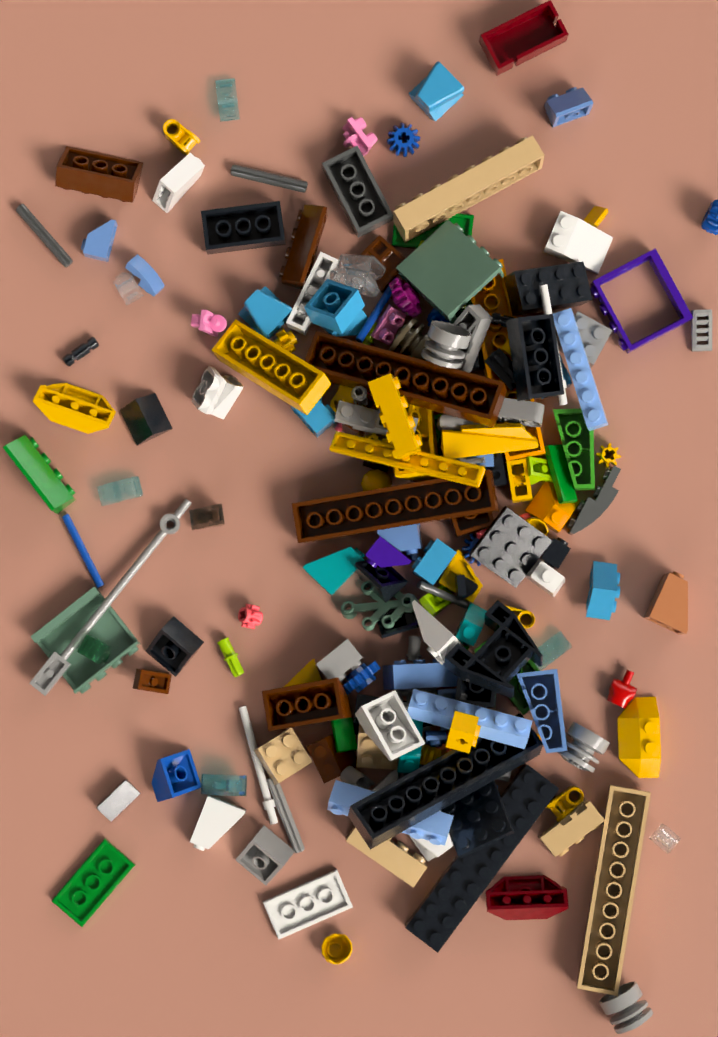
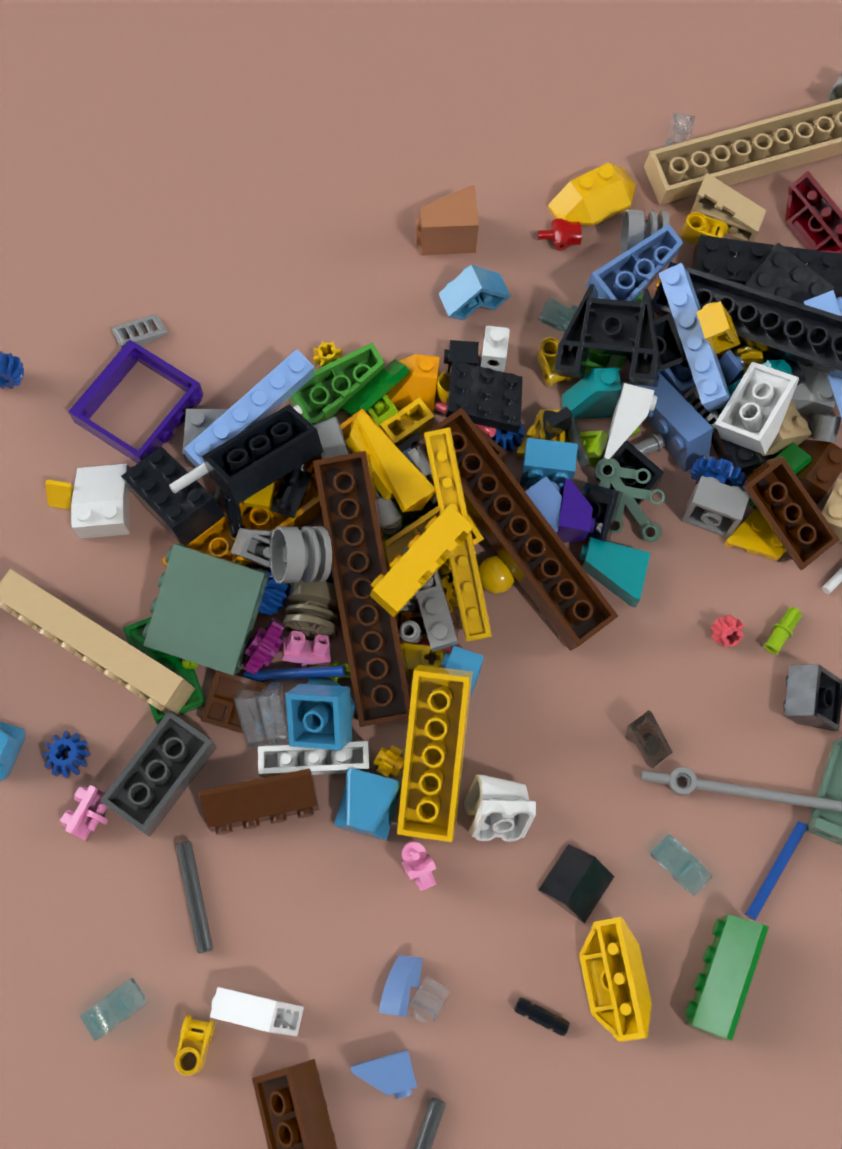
camera: 115 degrees left, 15 degrees down
black brick [201,201,286,255] -> none
dark grey slope [567,466,621,535] -> none

